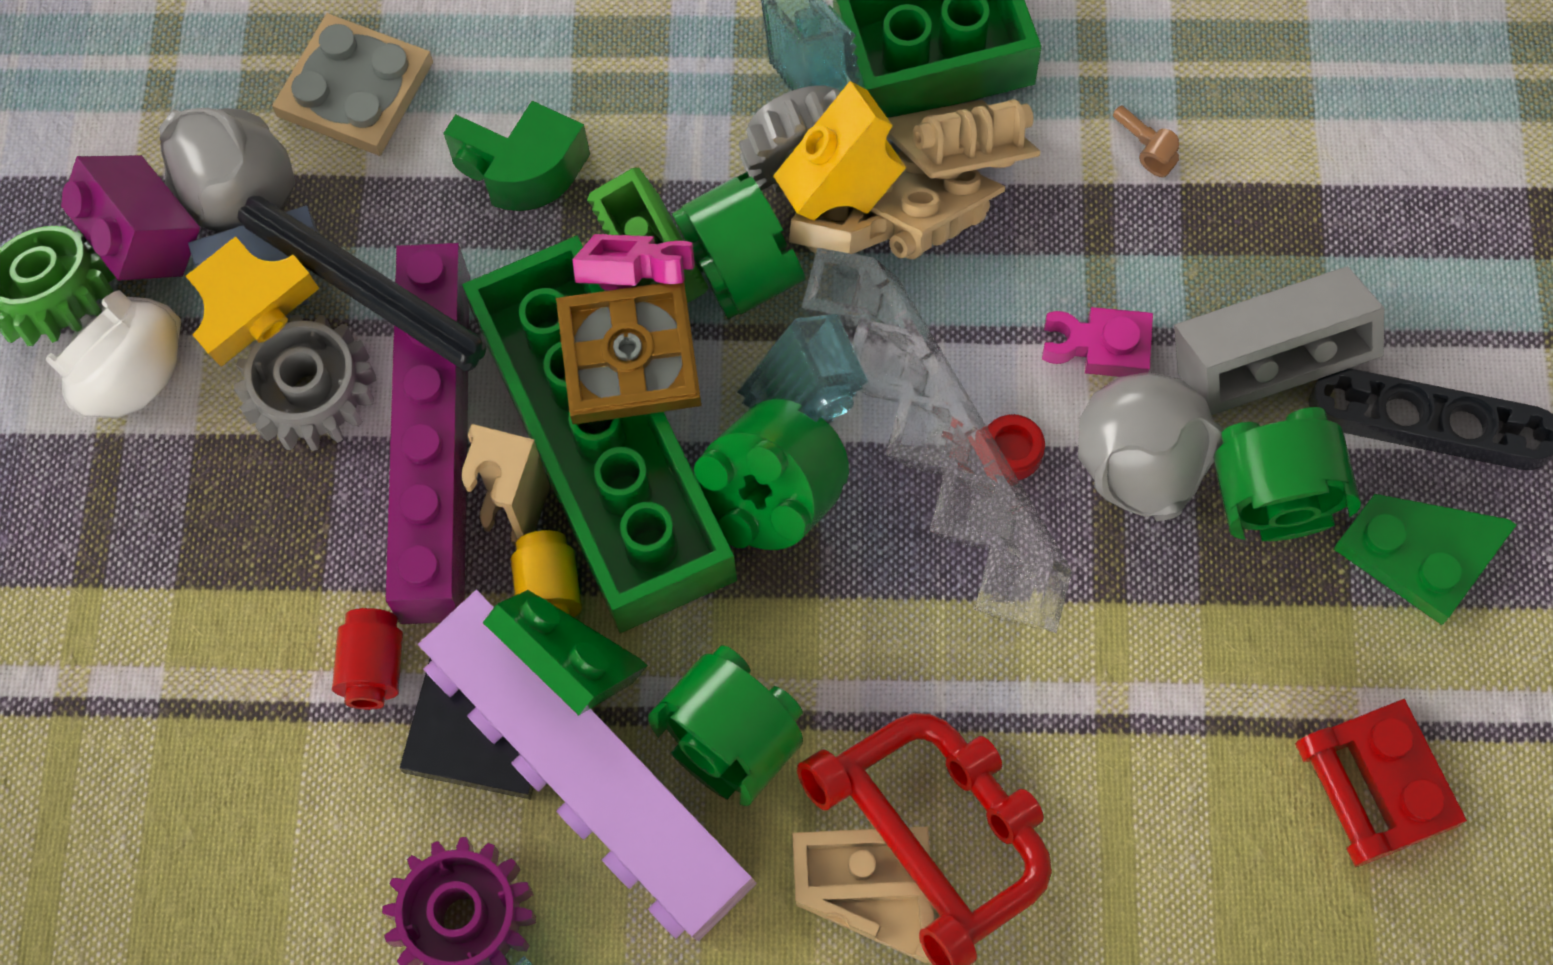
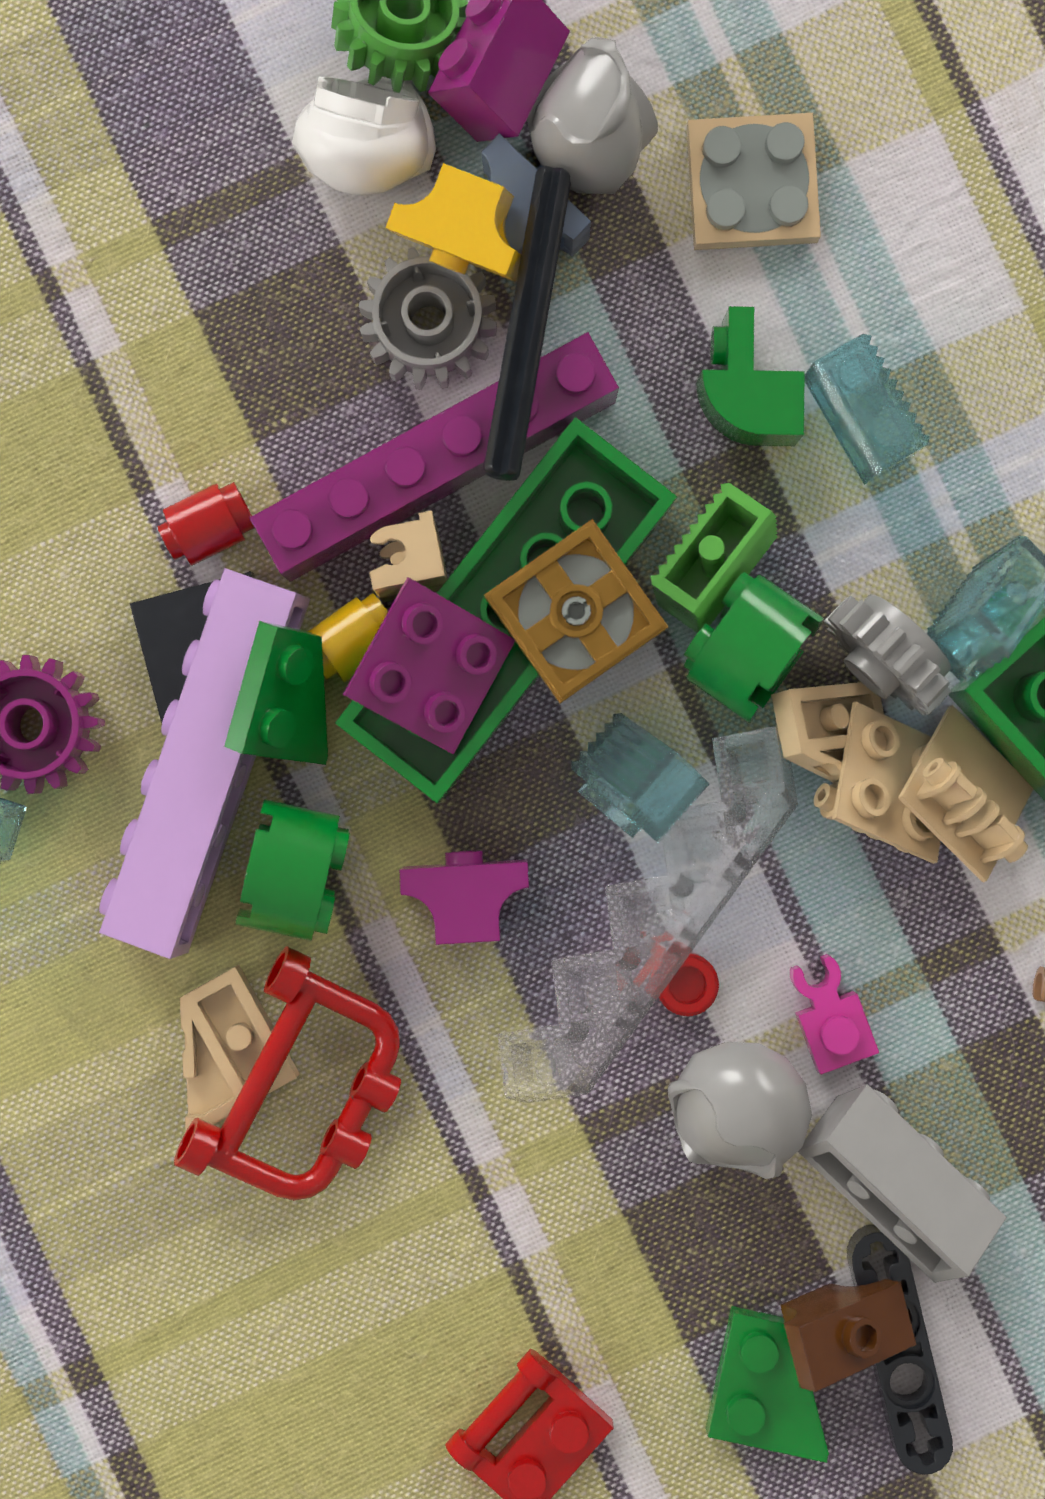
camera: 60 degrees right, 20 degrees up
dark pink plate [572,234,695,291] -> none
green brick [694,399,849,550] -> none
yellow brick [773,81,907,221] -> none
green brick [1213,407,1361,541] -> none
none -> magenta hinge [343,577,515,754]
none -> magenta brick [399,850,529,945]
none -> reddish brown brick [780,1279,916,1392]
none -> clear light blue brick [805,334,930,485]

